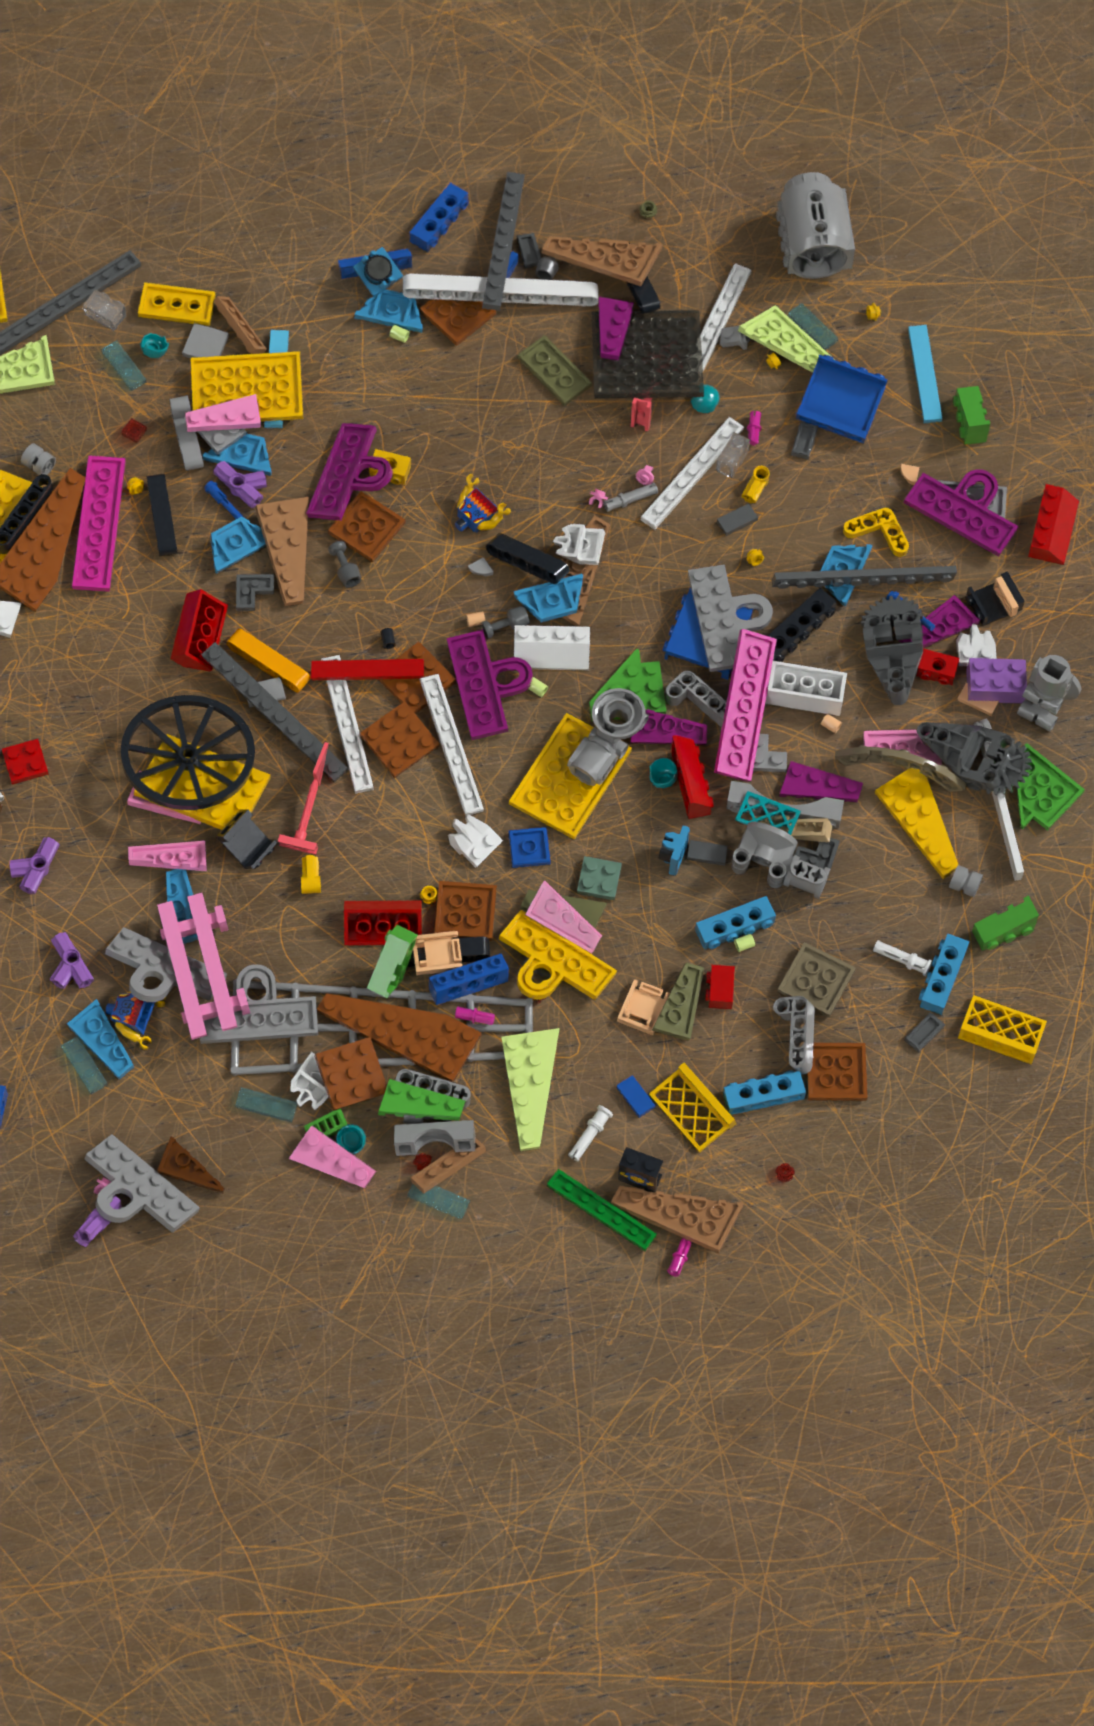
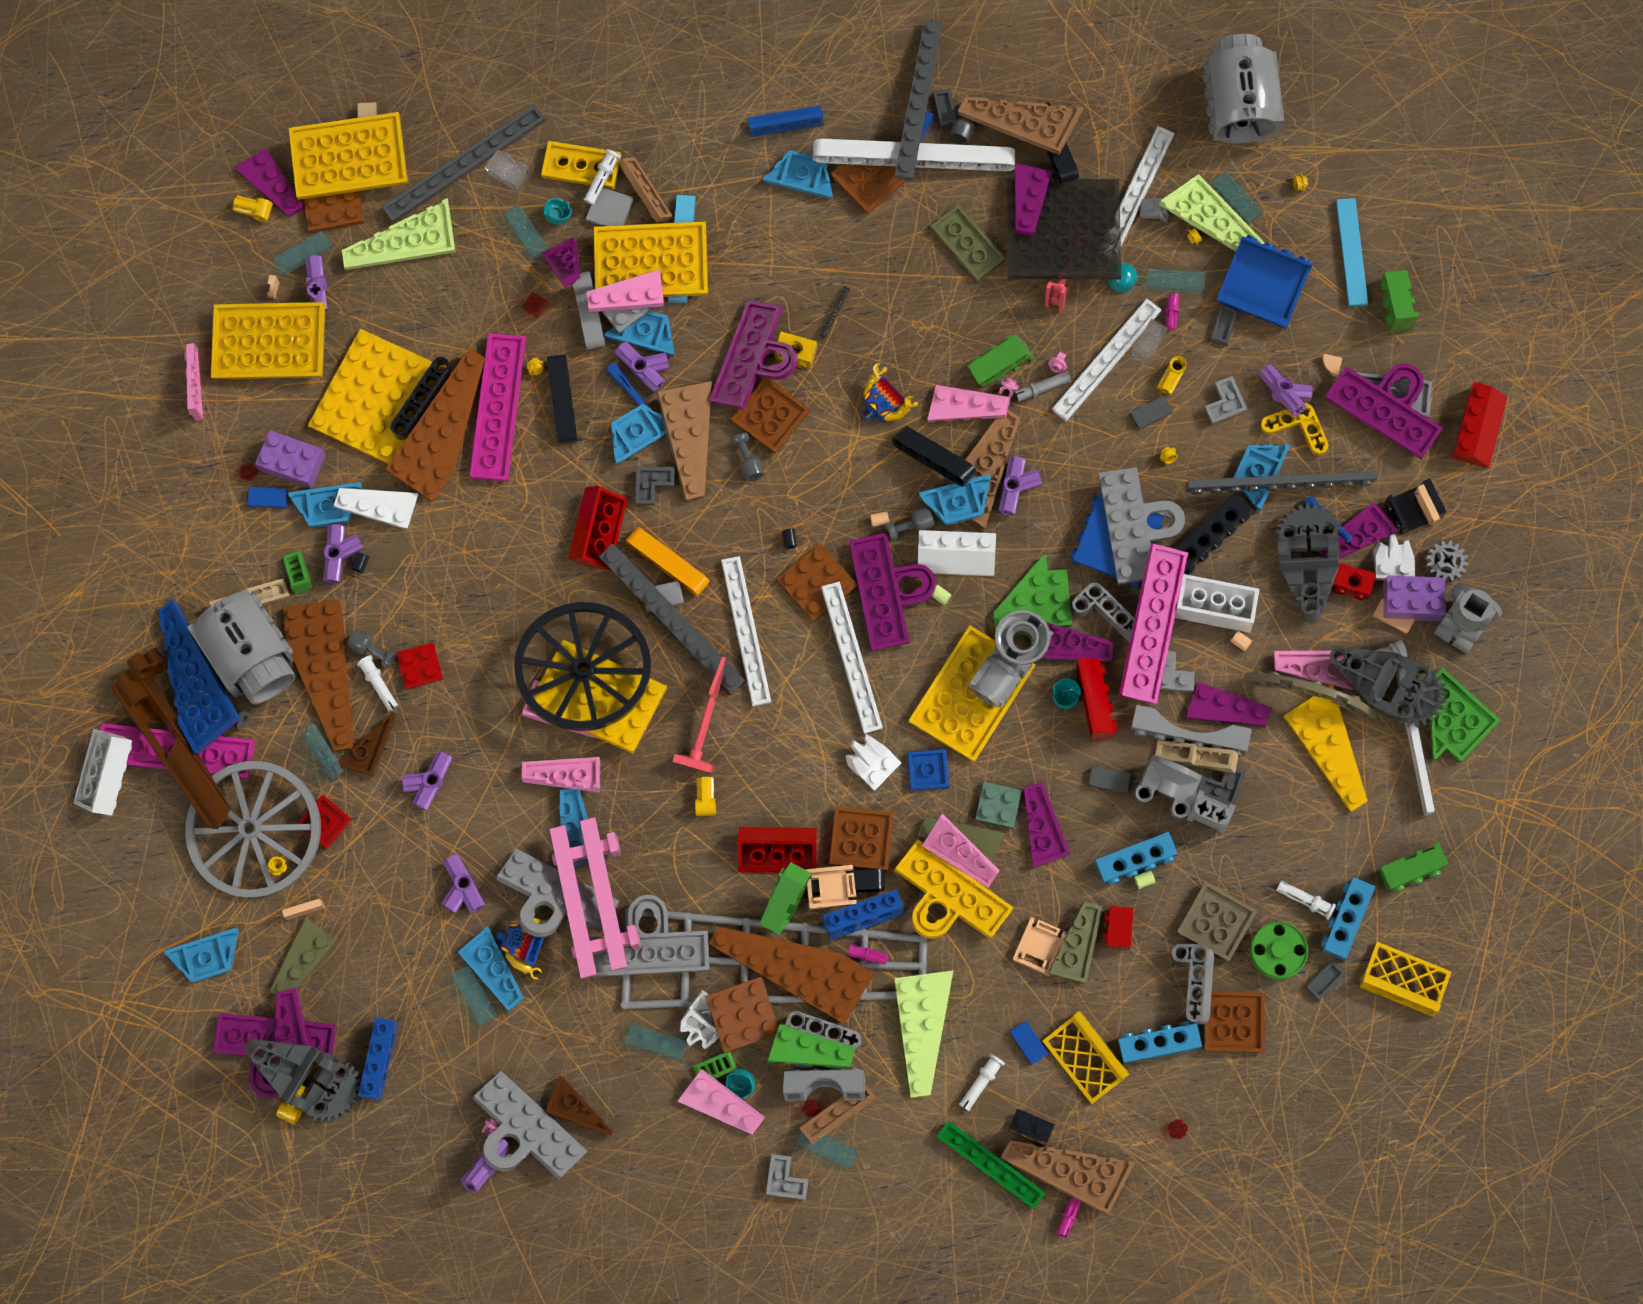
camera: 10 degrees right, 10 degrees up
light grey wheel [21,443,56,475] -> none
black panel [216,809,278,869] -> none
red tile [311,659,424,681] -> none
piece [353,247,403,297] -> none
dark orange plate [360,701,440,778] -> none
yellowish green hinge [389,325,410,343] -> none
blue brick [410,182,469,252] -> none
yellow plate [420,886,438,904] -> none
light grey tile [468,557,493,577] -> none
white plate [553,524,605,565] -> none
olive plate [639,201,657,218] -> none
dark azure piece [658,825,690,876] -> none
teal window [735,791,801,835] -> none
light grey wheel [949,865,983,897] -> none
none -> magenta wing [541,237,581,287]
none -> white pin [583,149,621,205]
none -> light grey plate [766,1154,809,1200]
none -> clear smoke bar [819,286,850,338]
none -> bright pink wing [928,385,1010,423]
none -> bright green wedge [968,335,1035,387]
none -> medium lavender piece [999,456,1042,516]
none -> magenta wing [1024,782,1070,868]
none -> clear light blue tile [1147,268,1205,293]
none -> light grey plate [1204,376,1248,425]
none -> bright green piece [1249,922,1308,981]
none -> medium lavender piece [1259,364,1313,417]
none -> light grey gear [1425,541,1469,583]

